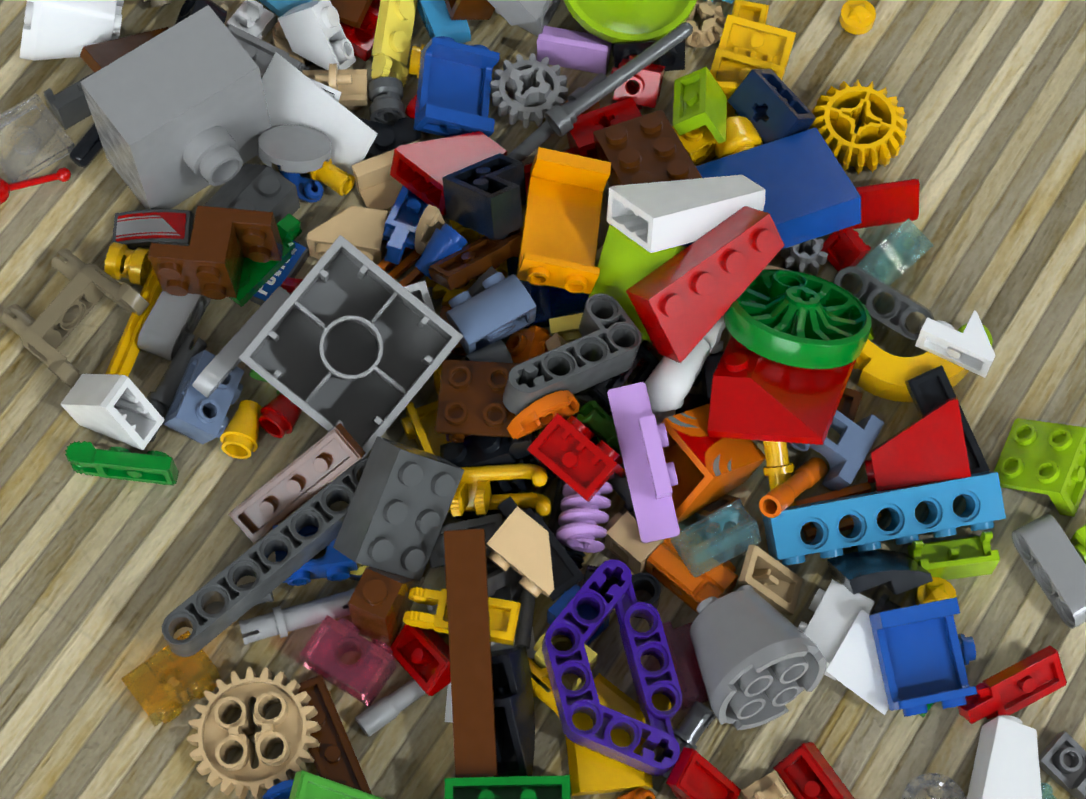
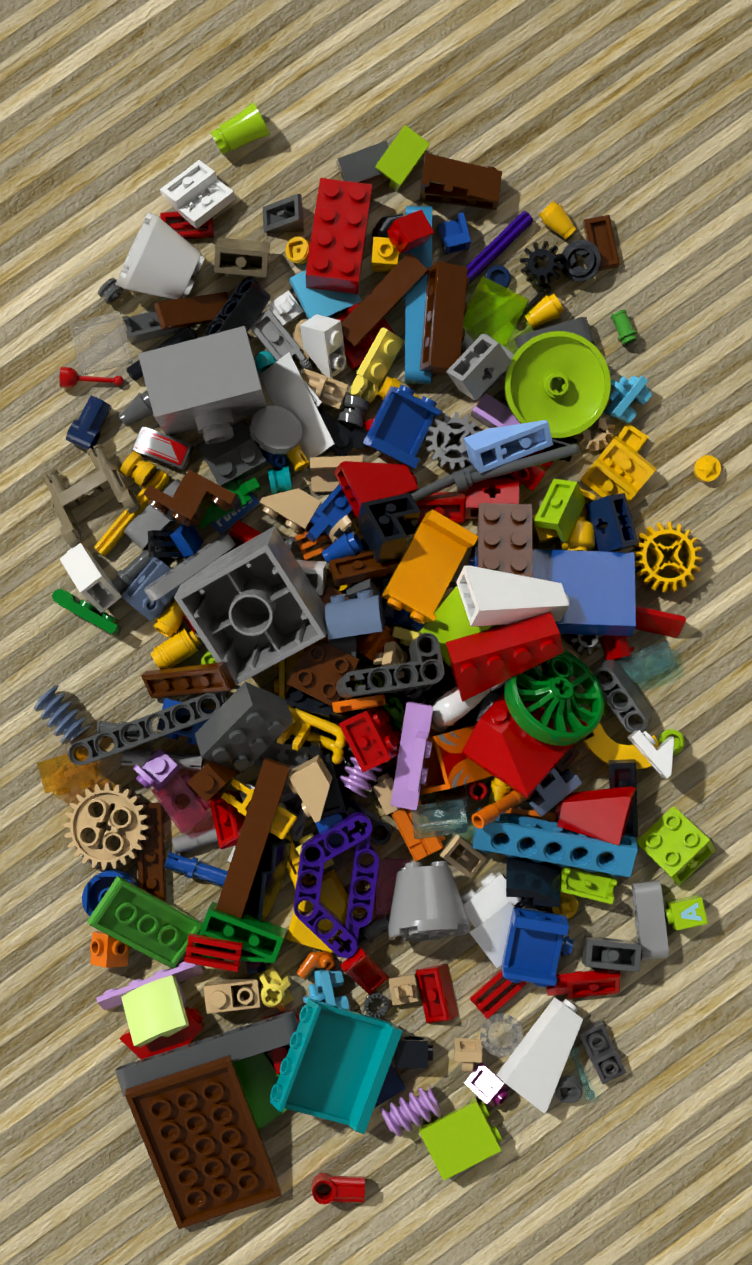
camera: 20 degrees right, 20 degrees up
none -> sand blue piece [34,685,91,745]
none -> dark blue piece [66,395,112,451]
none -> dark grey bush [98,278,124,304]
none -> dark grey cone [119,391,153,427]
none -> medium lavender bracket [133,749,181,791]
none -> black tile [148,530,198,559]
none -> yellow head [150,629,201,669]
none -> blue pin [164,851,228,886]
none -> blue slope [170,524,203,557]
none -> teal wheel [268,466,293,495]
none -> light blue slope [463,420,553,473]
none -> red pin [466,780,487,801]
none -> red tile [469,969,527,1019]
none -> dark grey brick [581,936,642,972]

